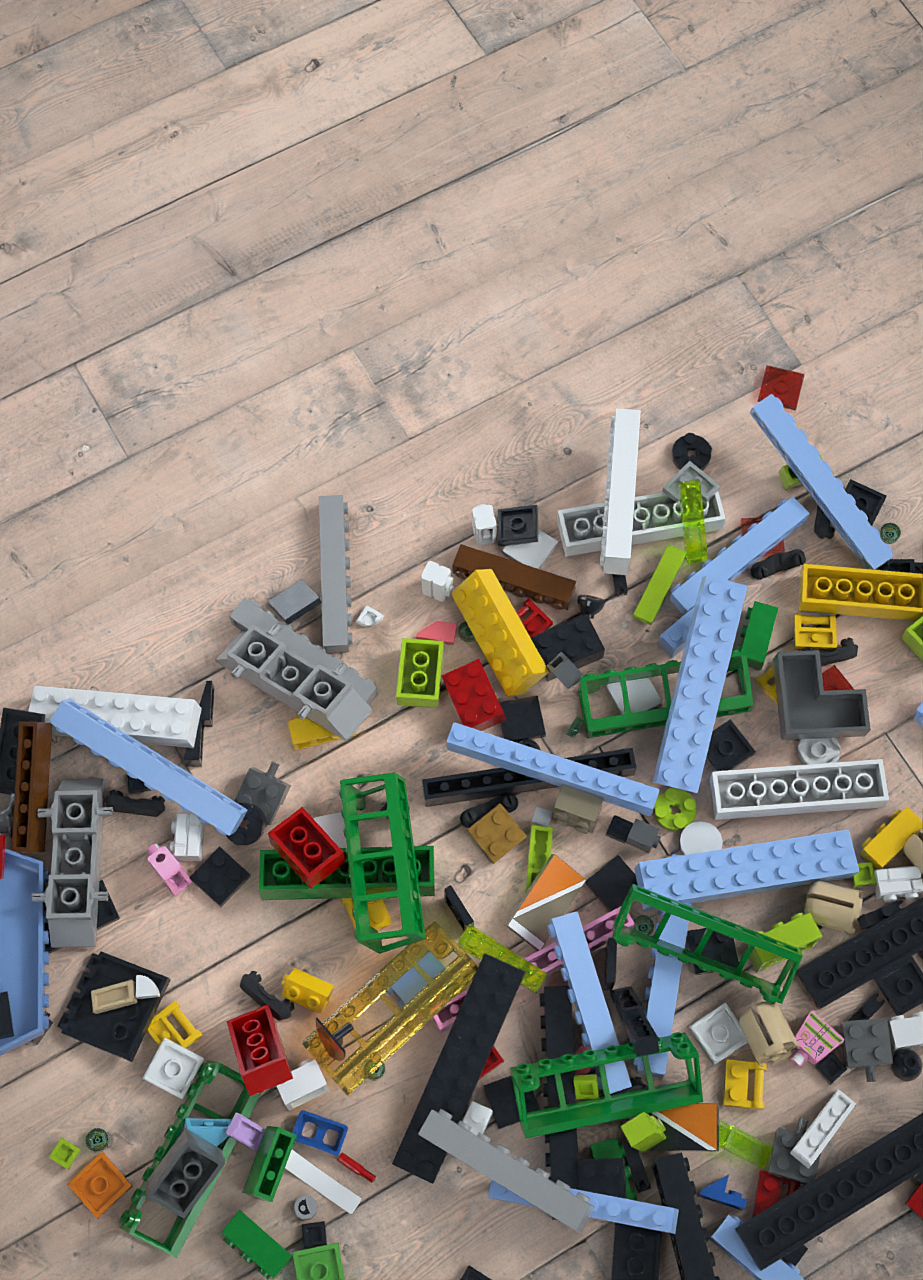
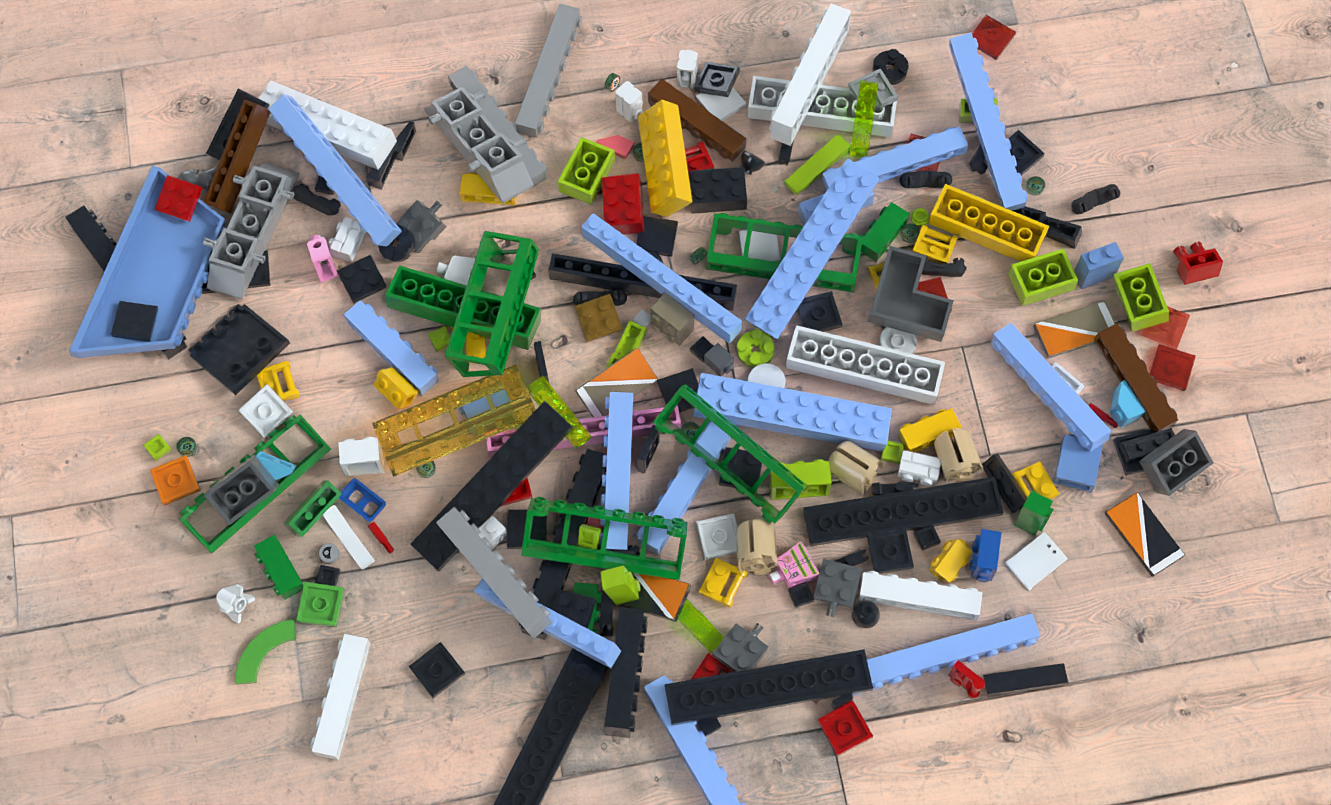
camera: 20 degrees right, 0 degrees up
tan tile [91,980,137,1014] -> none
white tile [136,975,160,999] -> none
lavender tile [225,1113,266,1151] -> none
red brick [226,1005,293,1096] -> none
black piece [240,971,295,1021] -> none
tile [268,579,322,624] -> none
red brick [268,807,345,889] -> none
shield [316,1017,354,1061] -> none
white tile [355,605,384,627] -> none
dark grey brick [546,652,583,689] -> none
black slope [610,986,659,1057] -> none
blue slope [698,1174,747,1211] -> none
white tile [790,1089,856,1169] -> none
none -> light blue brick [344,300,439,396]
none -> lime plate [428,326,450,352]
none -> clear green tile [605,73,620,92]
none -> clear green tile [900,224,920,243]
none -> lime plate [911,208,930,226]

